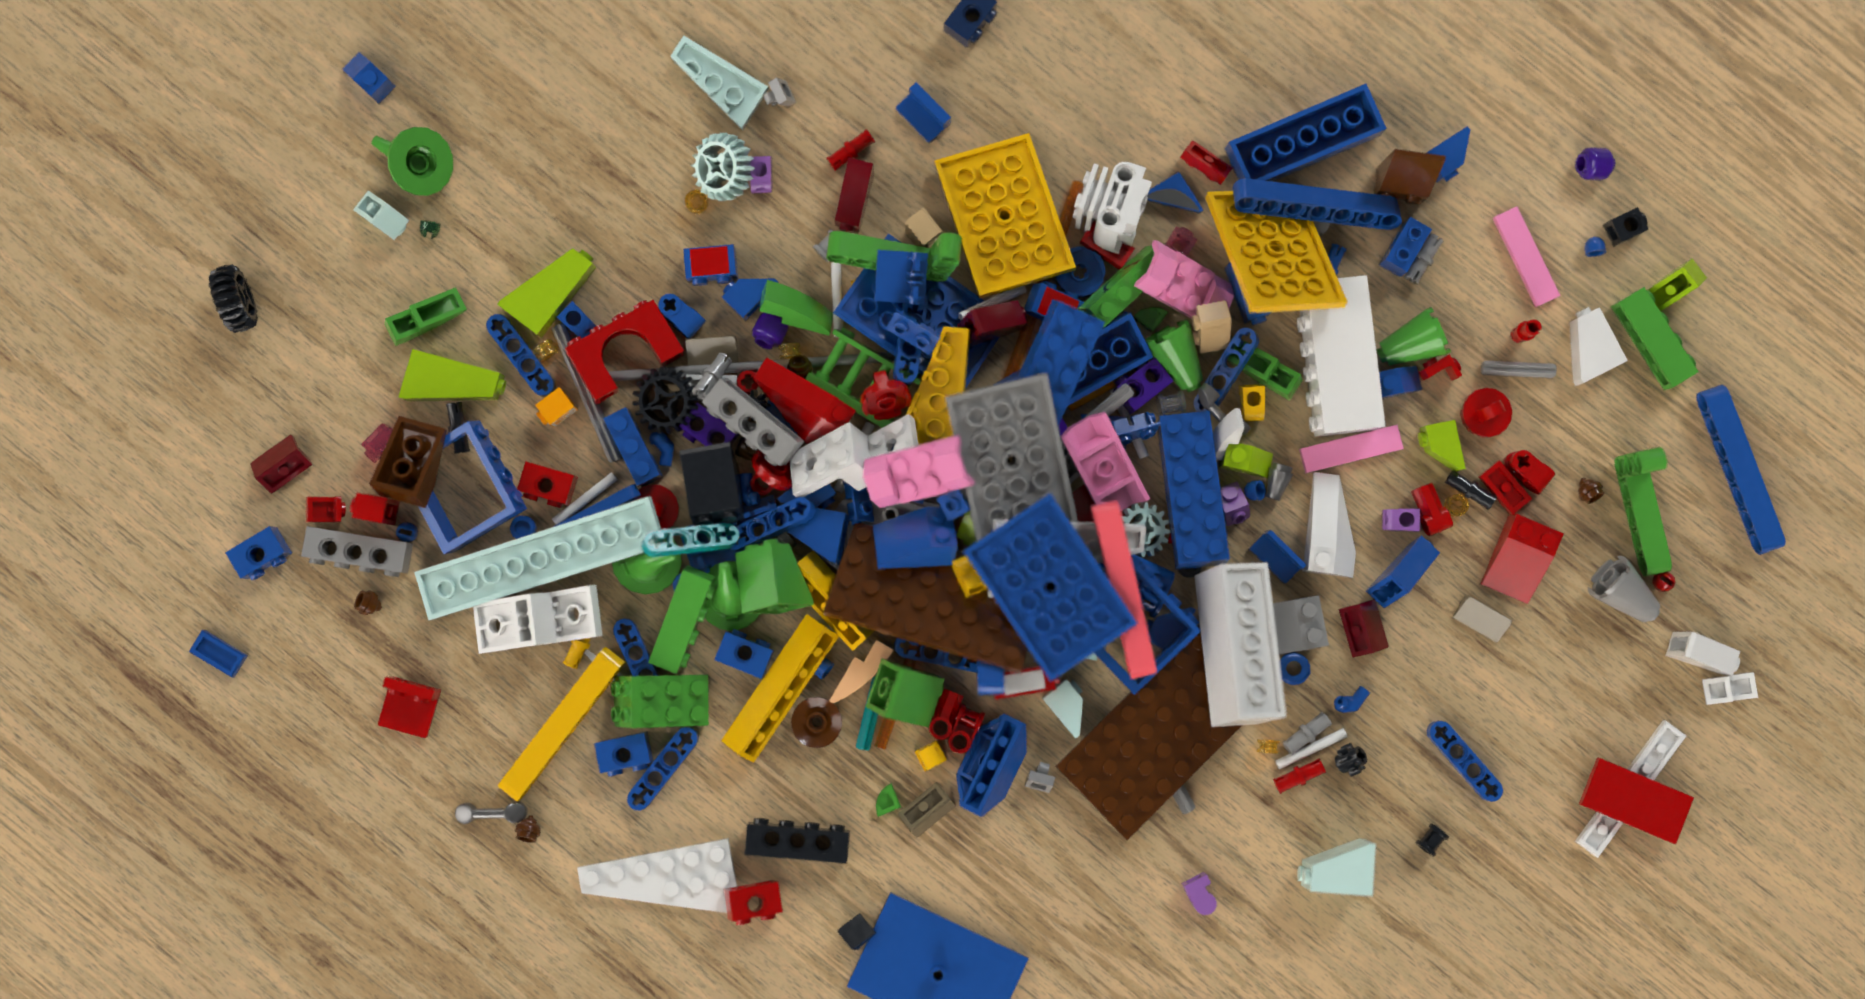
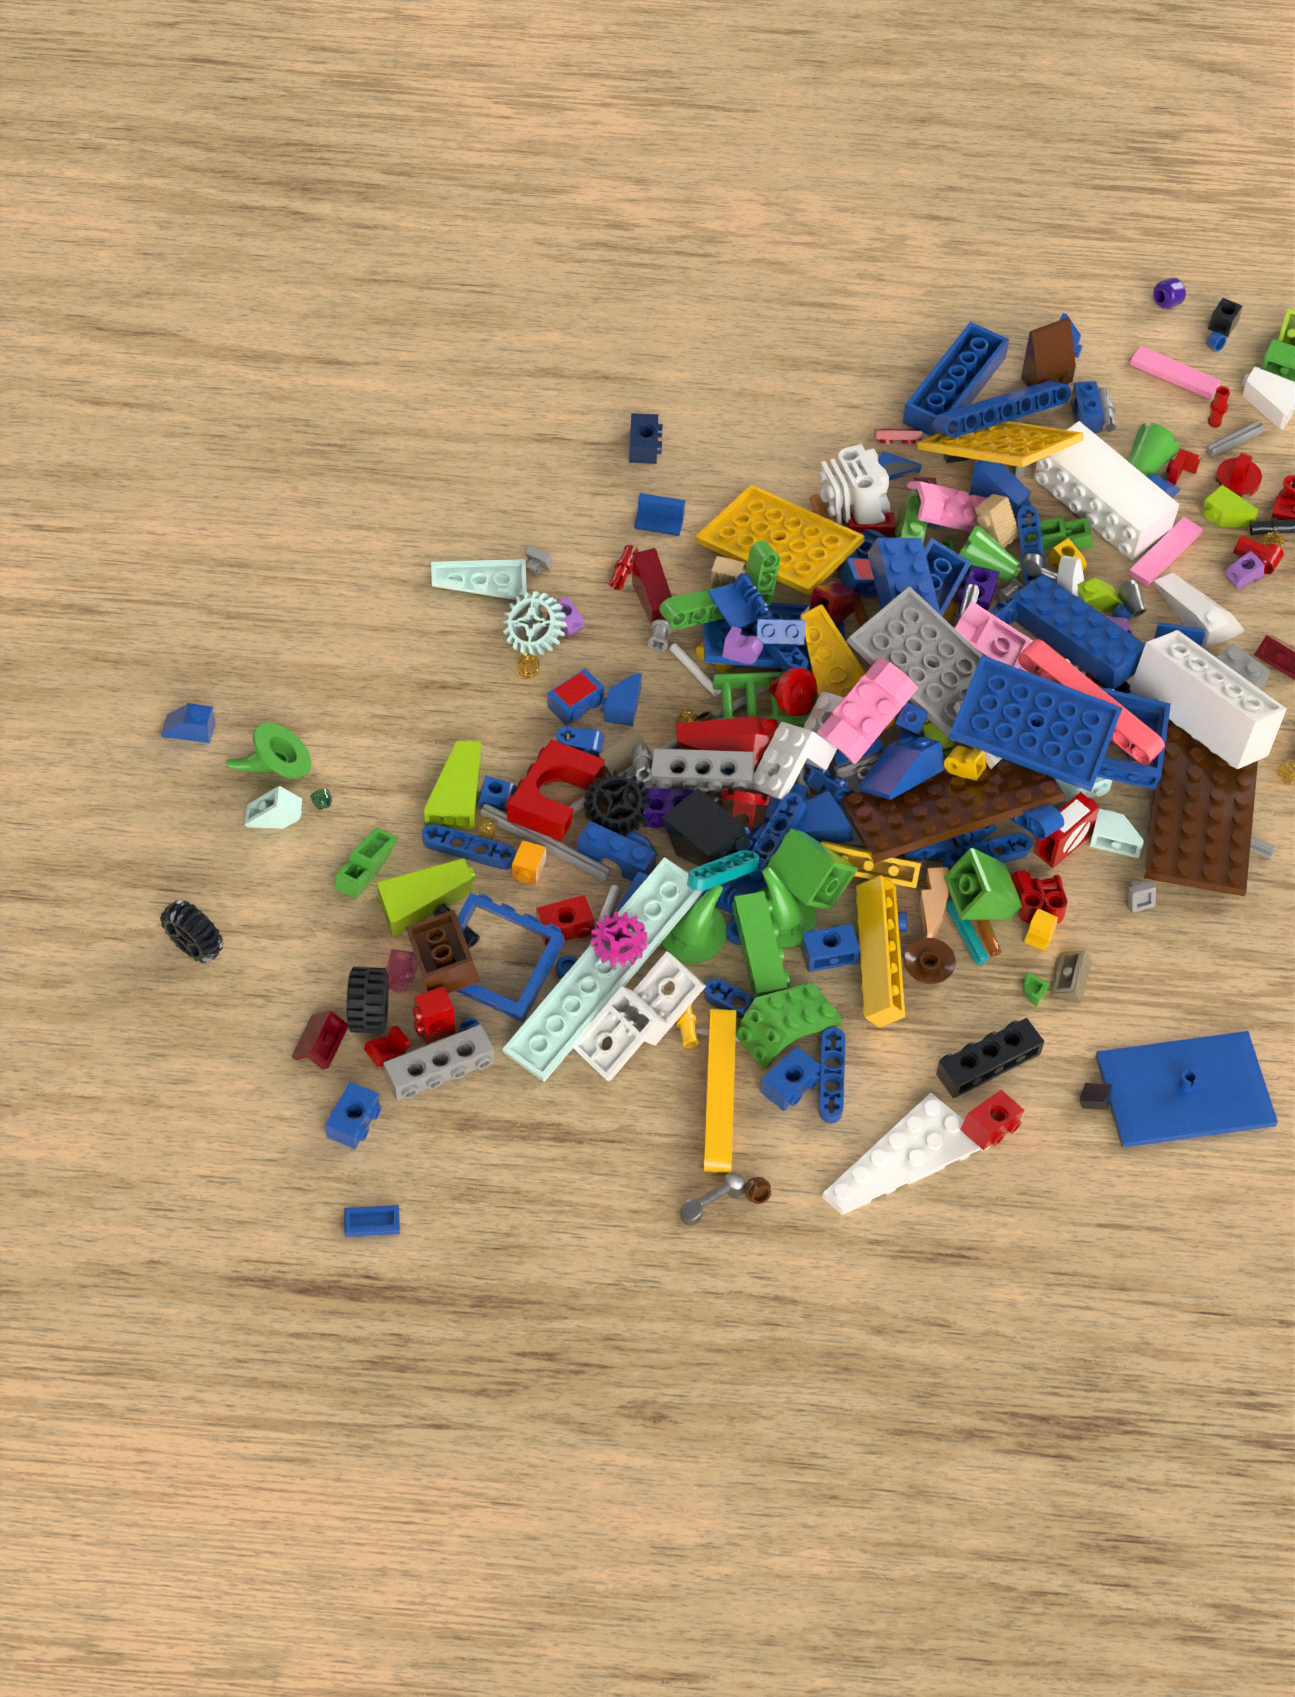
camera: 30 degrees left, 30 degrees down
reddish brown plate [354,590,382,615] -> none
red bracket [378,676,441,738] -> none
dark purple head [752,313,789,350] -> none
bright green slope [759,280,833,336] -> none
blue wedge [956,713,1027,817] -> none
blue slope [1366,535,1440,608] -> none
none -> black tyre [346,967,389,1034]
none -> dark pink gear [591,911,648,968]
none -> medium lavender leg [722,626,763,664]

